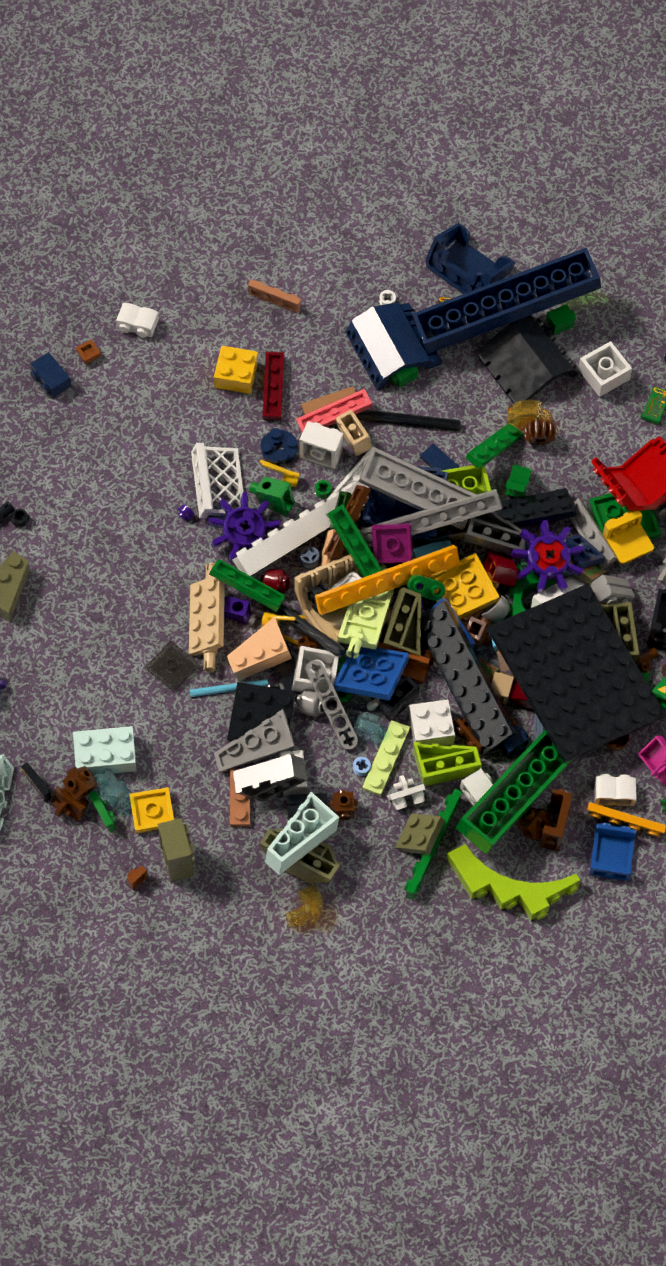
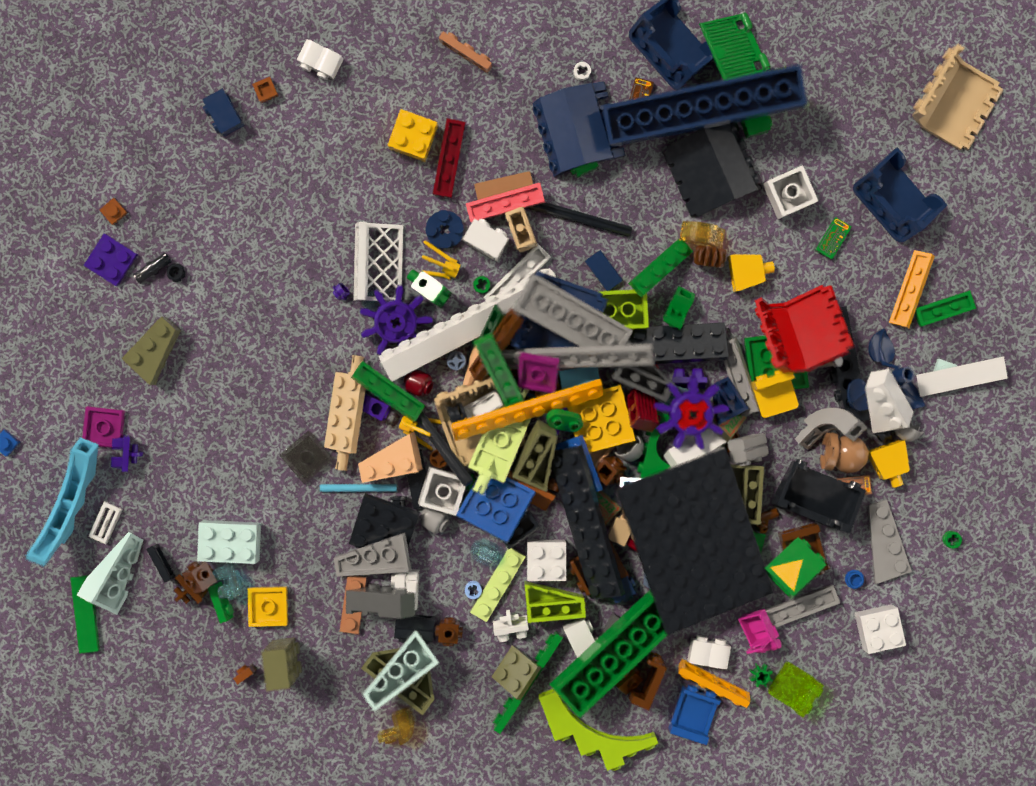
camera: 10 degrees right, 25 degrees up
light grey beam [306,660,358,749] -> none
none -> green window [699,12,771,80]
none -> yellow torso [727,255,775,292]

